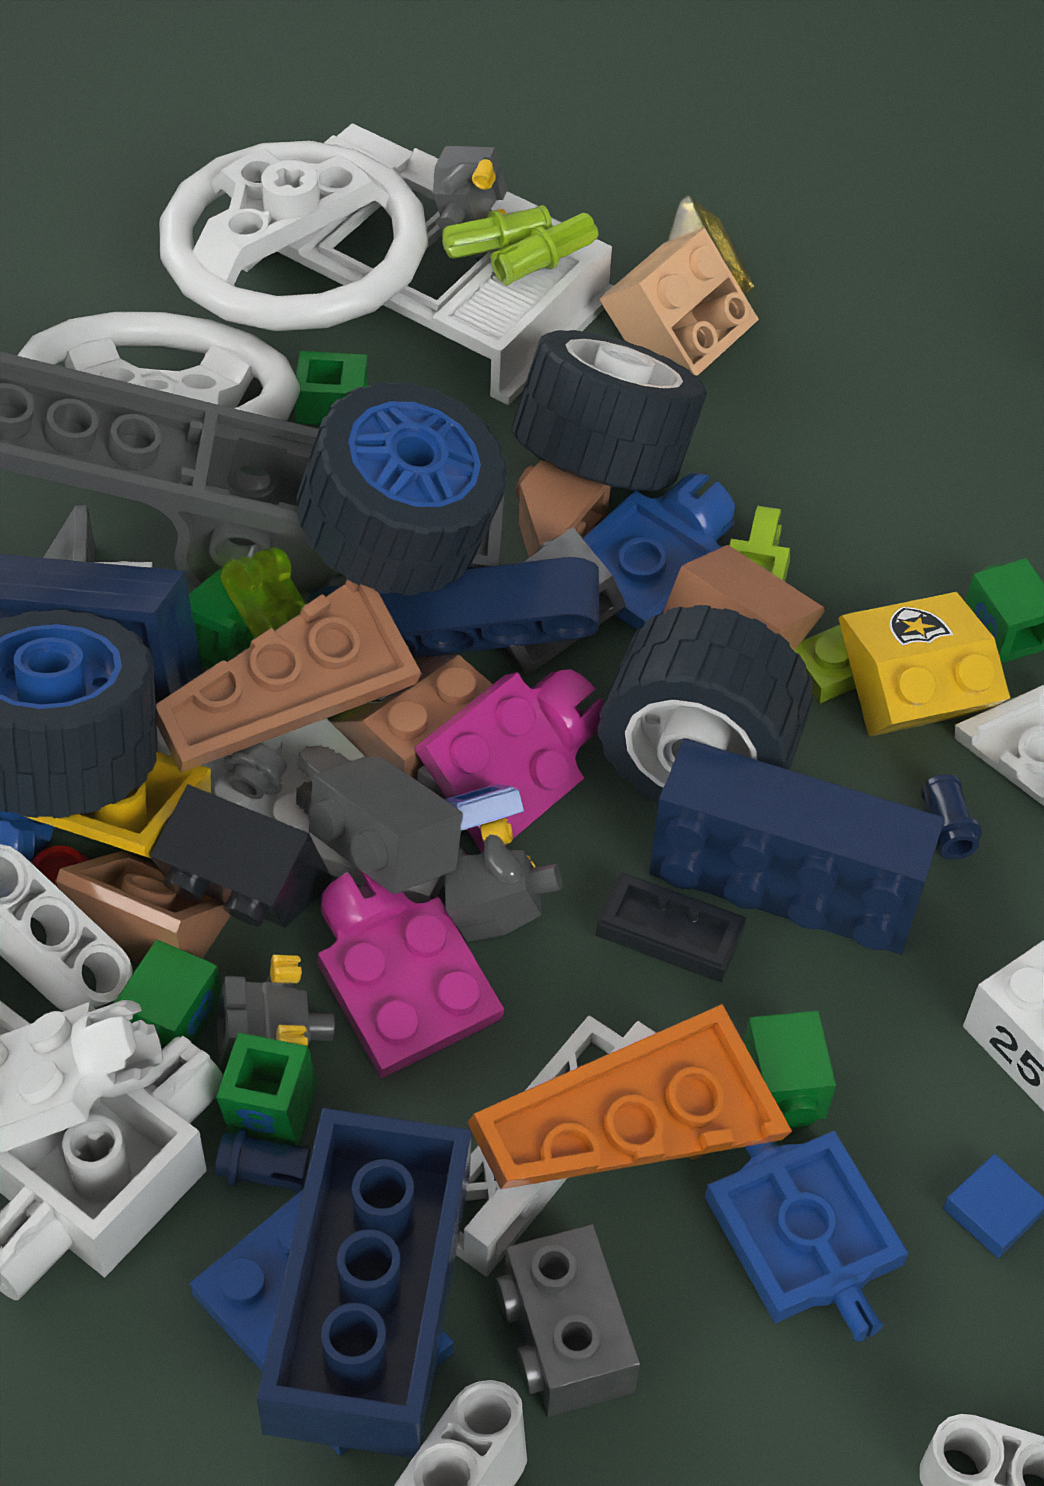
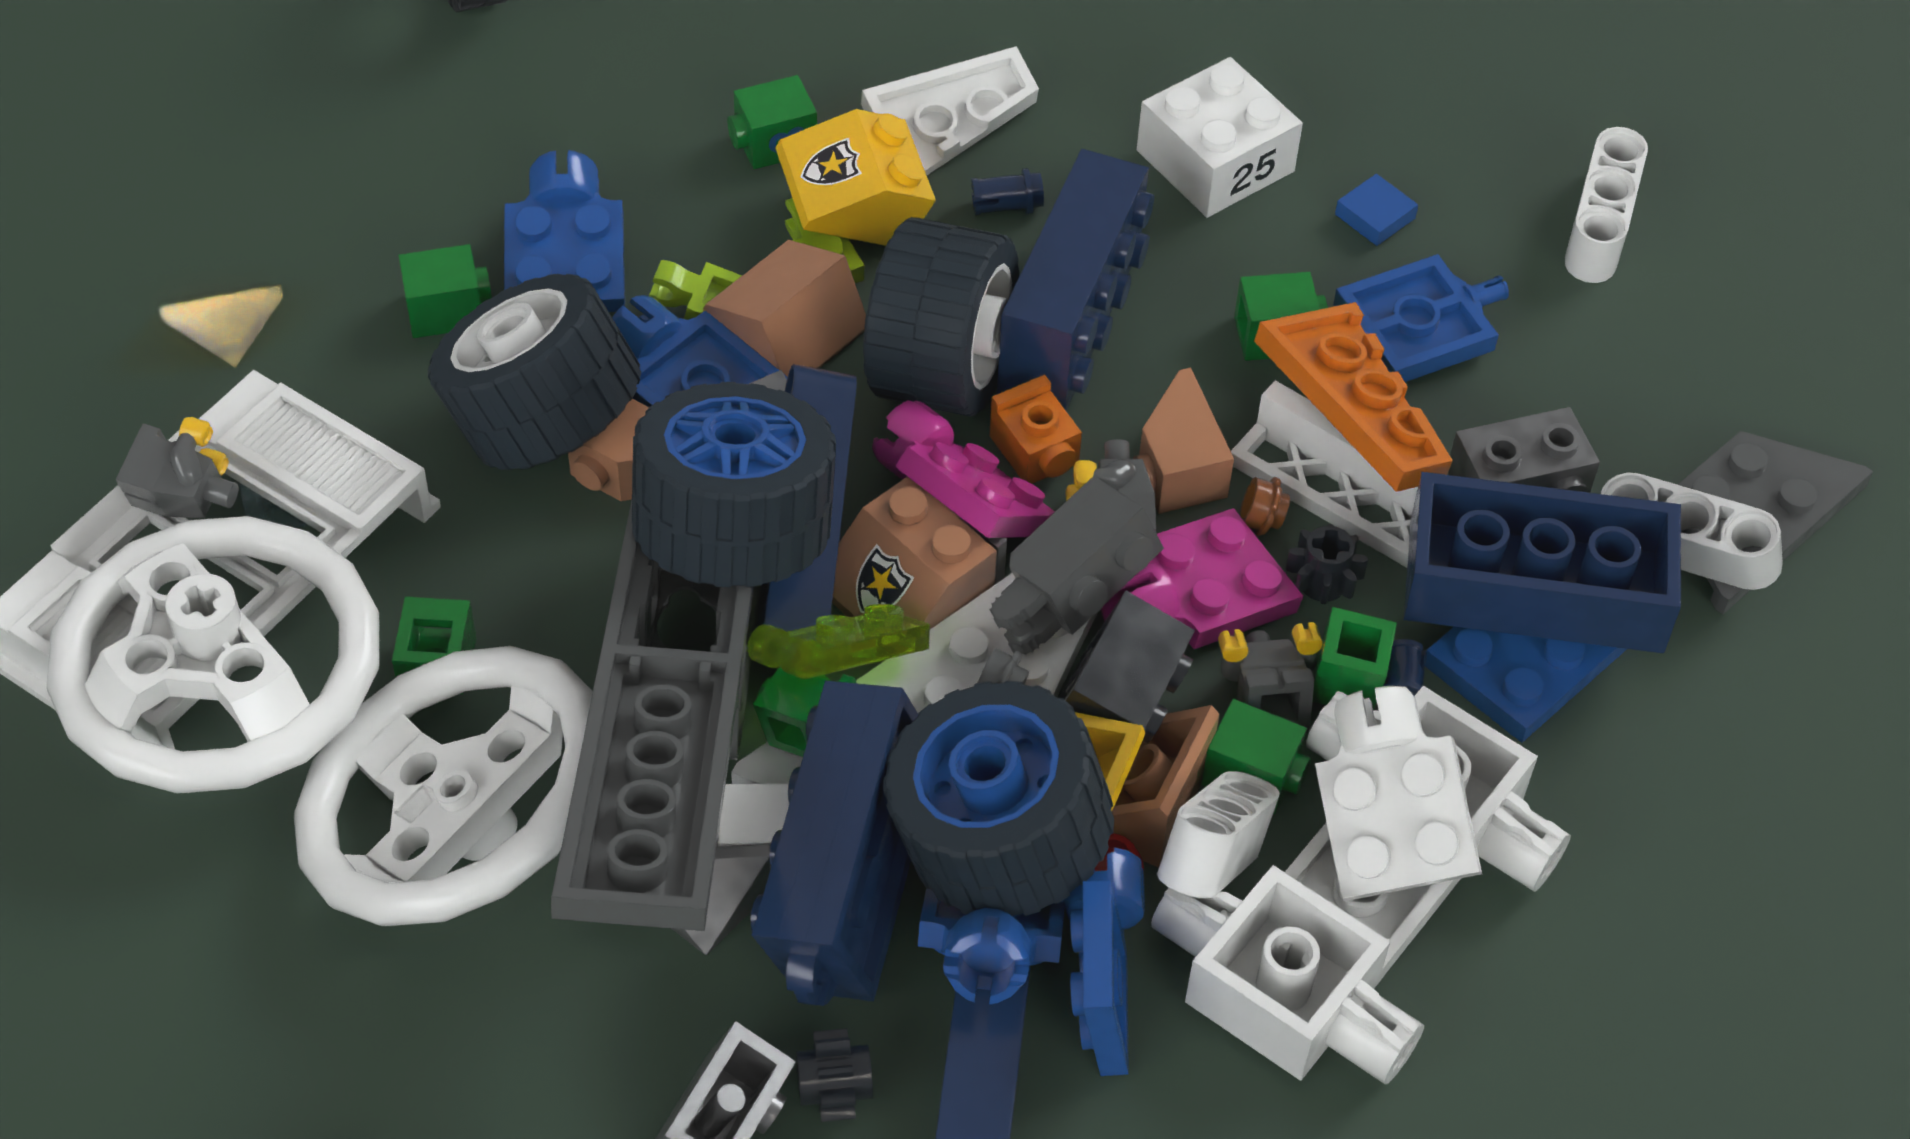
camera: 90 degrees left, 0 degrees up
nougat wing [156,580,421,773] -> none
lime axle [442,205,553,259] -> none
tile [444,784,524,831] -> none
lime axle [491,213,599,286] -> none
black plate [596,872,747,983] -> none
light nougat slope [599,227,759,376] -> none
none -> green brick [398,244,492,338]
none -> blue plate [504,150,625,312]
none -> orange brick [989,375,1082,484]
none -> nougat slope [1133,367,1234,514]
none -> dark orange plate [1239,477,1290,536]
none -> black gear [1286,524,1368,604]

